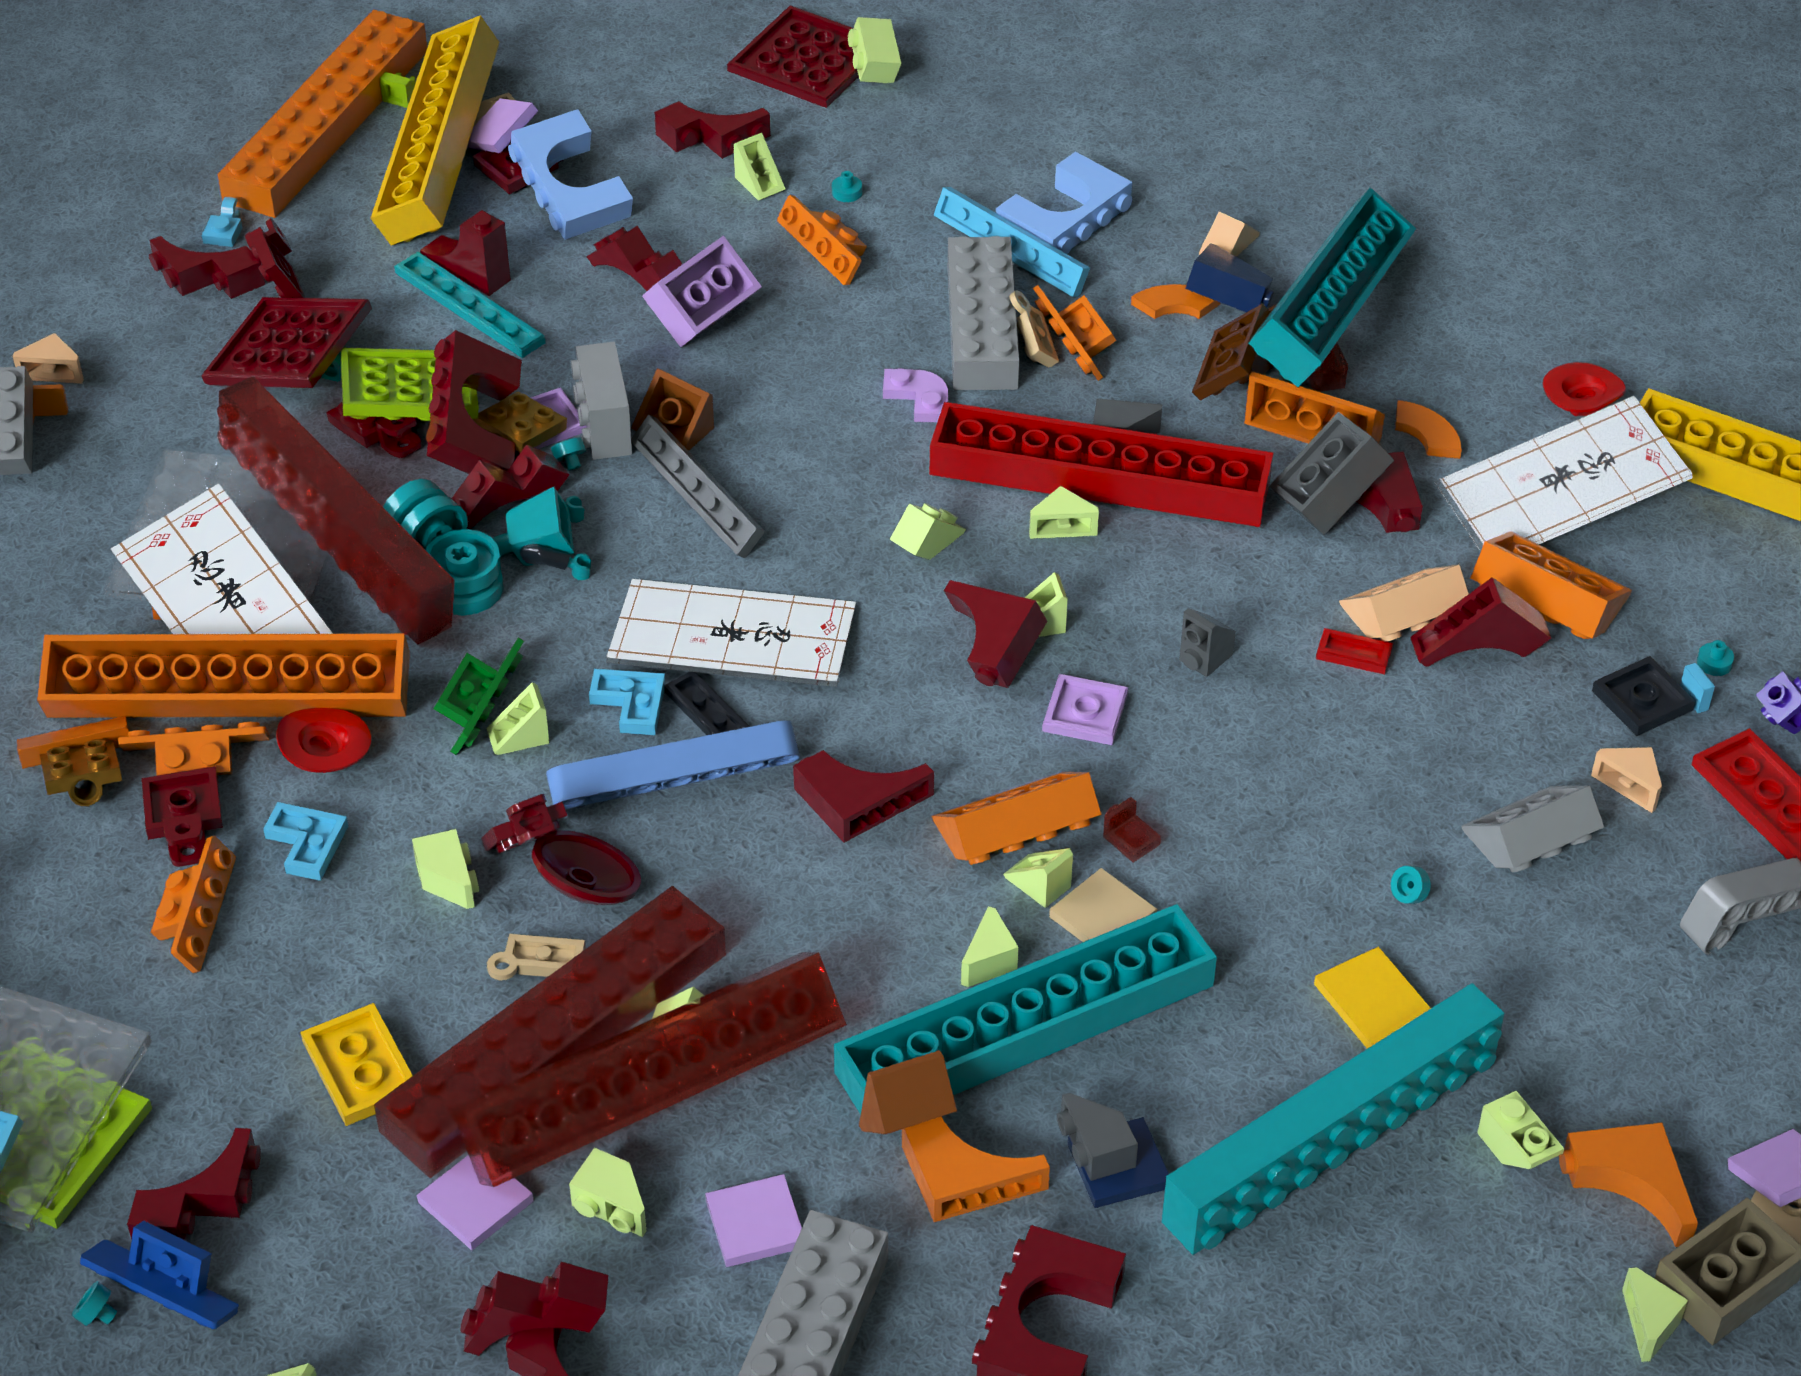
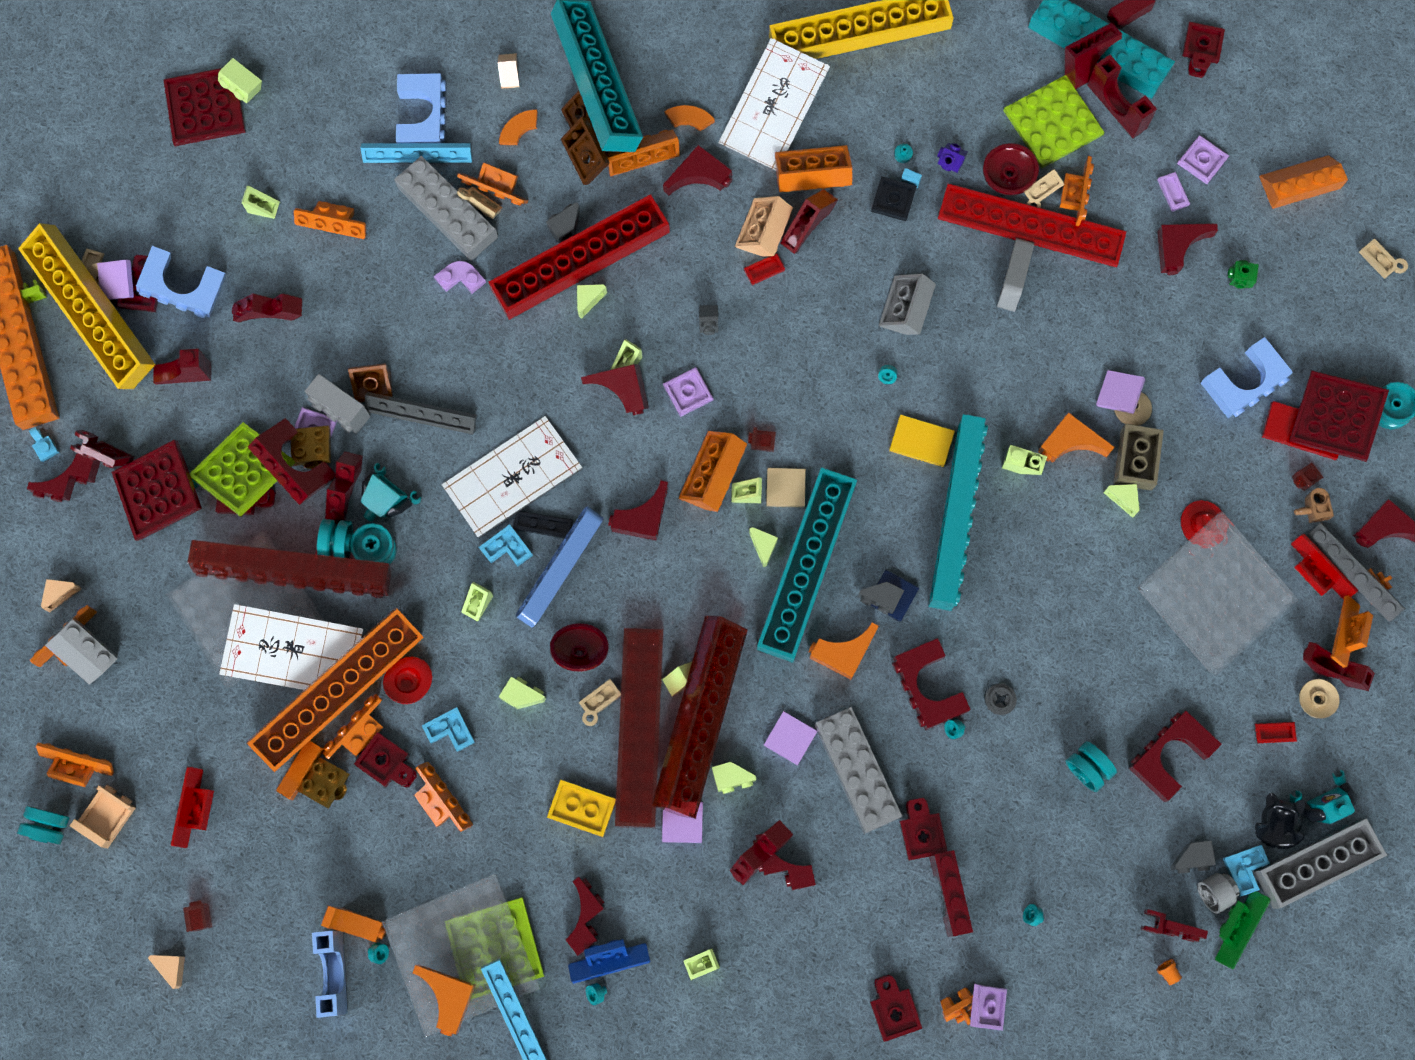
camera: 40 degrees left, 30 degrees up
teal tile [394,252,546,358] -> none
green bracket [433,637,524,755] -> none
dark red plate [481,794,568,854] -> none
teal tile [550,437,586,471] -> none
lavender brick [642,236,762,347] -> none
dark red arch [655,101,771,159] -> none
teal tile [832,171,862,202] -> none
dark orange slope [859,1050,957,1134] -> none
yellowish green slope [890,503,966,560] -> none
dark blue slope [1185,243,1274,312] -> none
dark grey slope [1269,412,1394,535] -> none
red hat [1543,362,1626,418] -> none
light nougat slope [1591,747,1662,813] -> none

